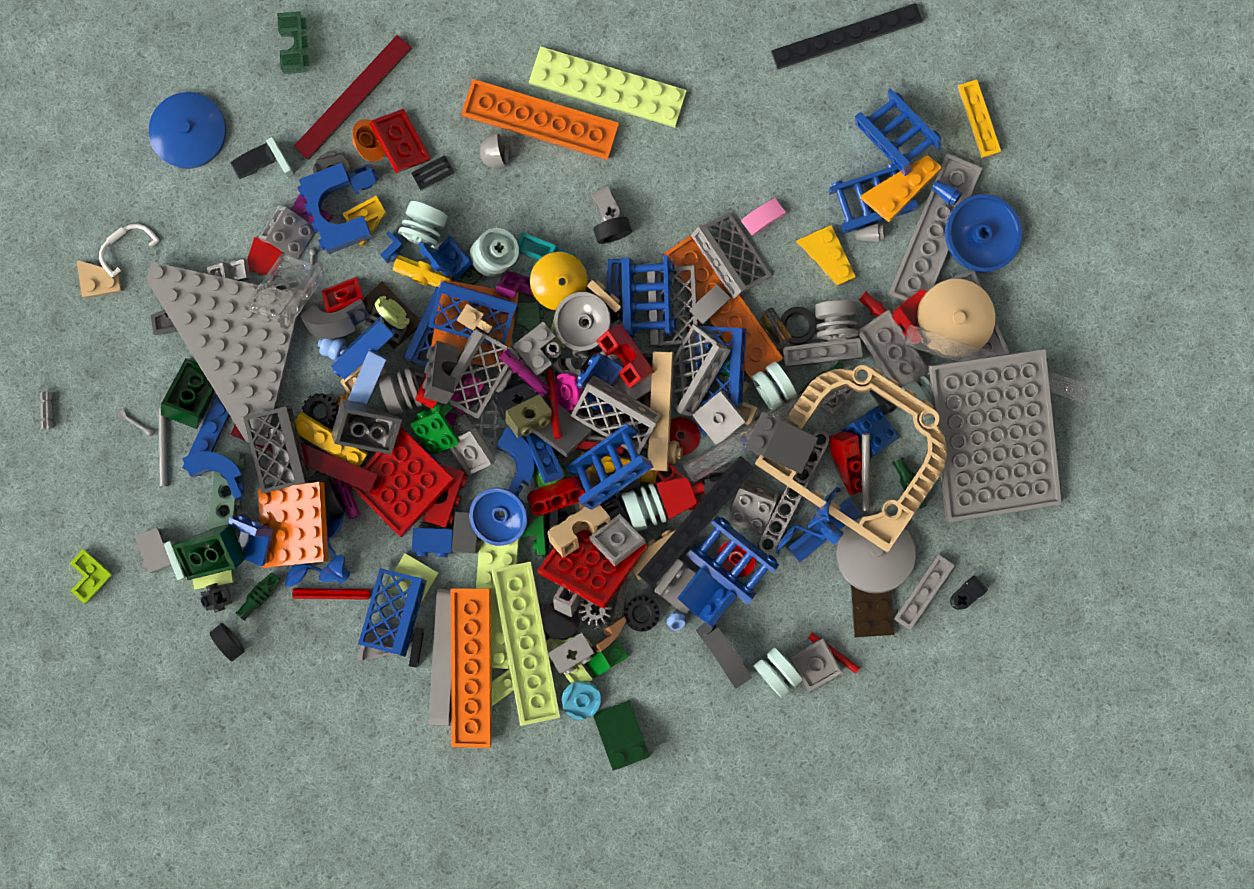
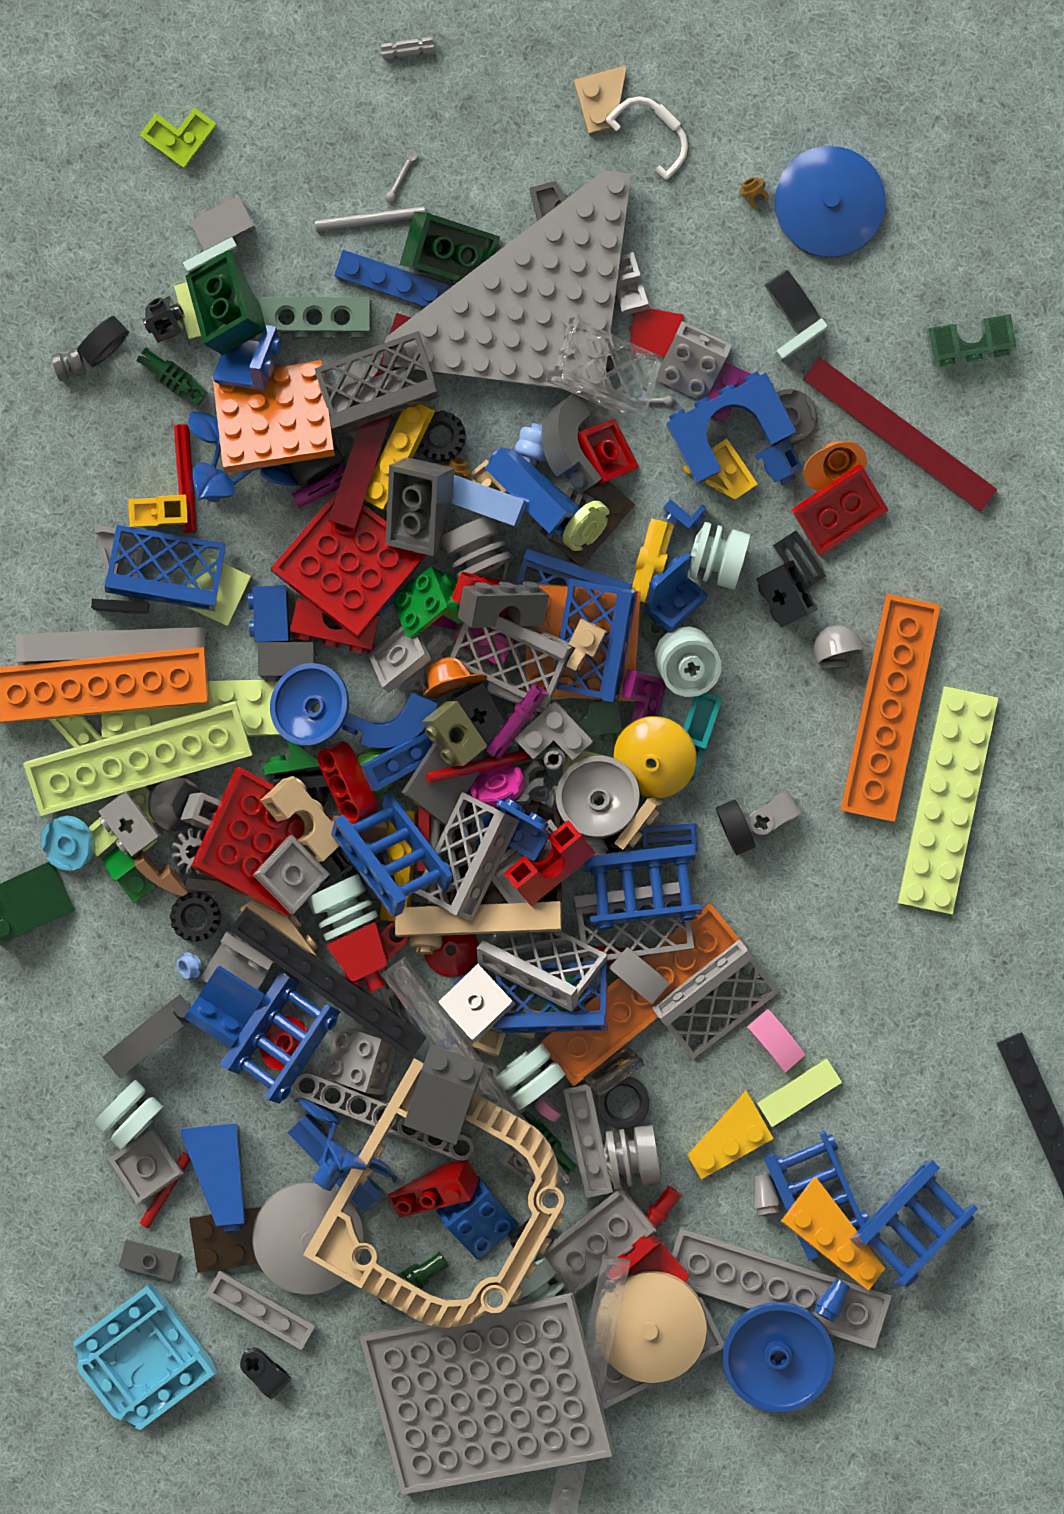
camera: 80 degrees right, 5 degrees up
blue arch [182,452,246,501] -> none
light grey bar [862,433,870,511] -> none
yellow plate [958,79,1001,158] -> none
none -> dark grey wheel [51,347,86,381]
none -> medium azure wedge [73,1284,217,1430]
none -> dark grey plate [119,1239,180,1281]
none -> yellow brick [128,495,187,527]
none -> blue slope [181,1123,247,1232]
none -> orange piece [424,657,488,698]
none -> bright pink tile [534,1096,562,1122]
none -> pearl gold plate [739,177,769,208]
none -> black brick [756,560,818,628]
none -> yellowish green tile [757,1058,842,1127]

